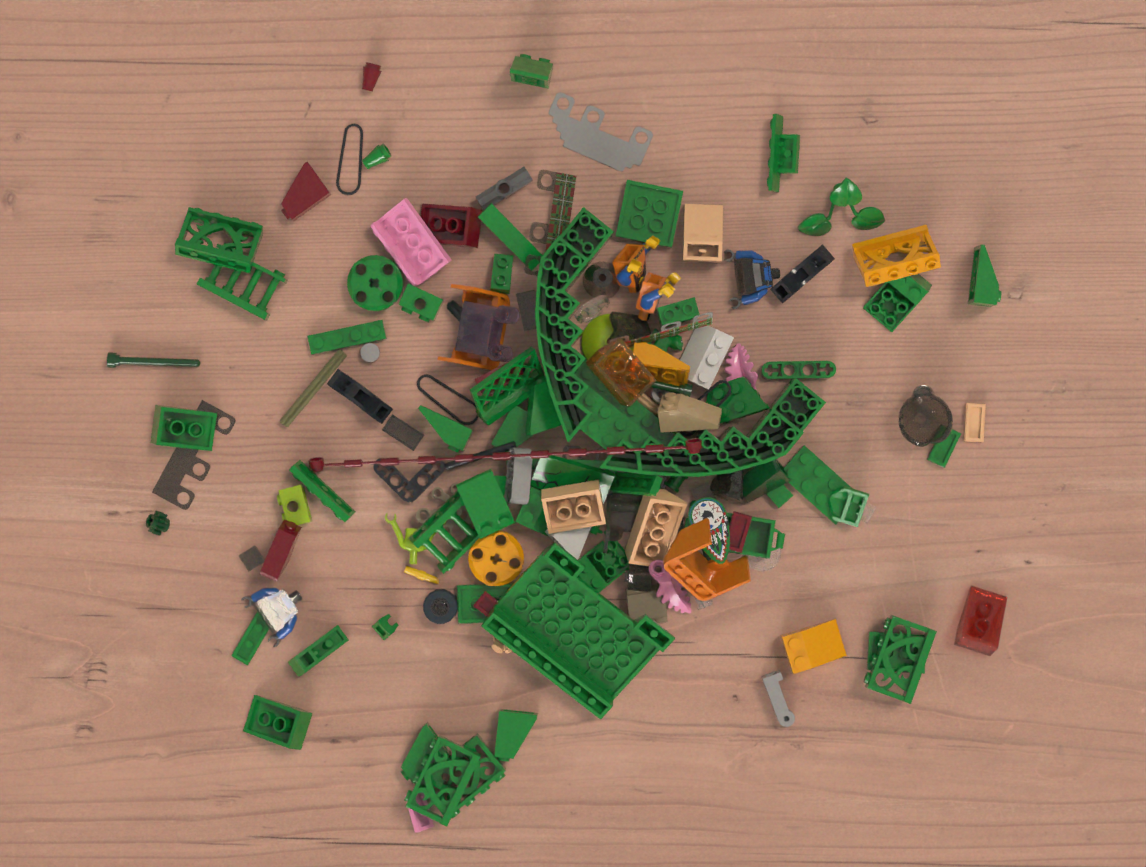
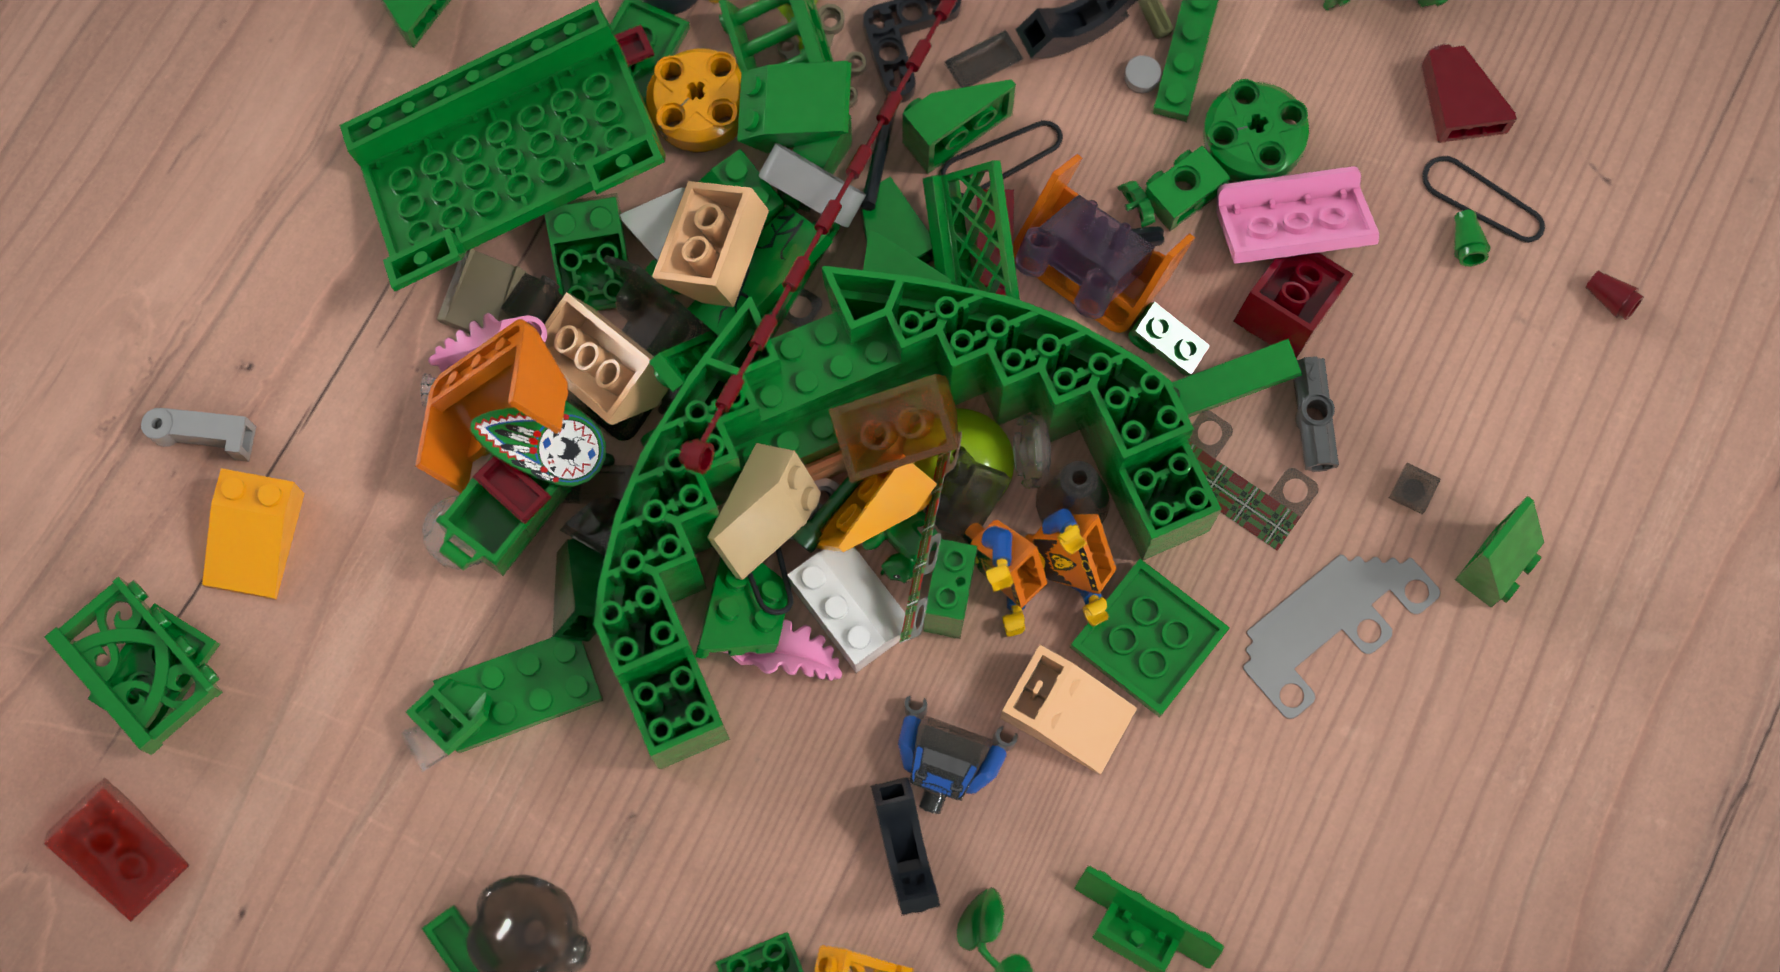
camera: 120 degrees right, 15 degrees down
green beam [761,361,836,379] -> none
green tile [766,485,793,508] -> none
none -> green piece [1117,181,1155,228]
none -> clear smoke plate [1389,463,1441,515]

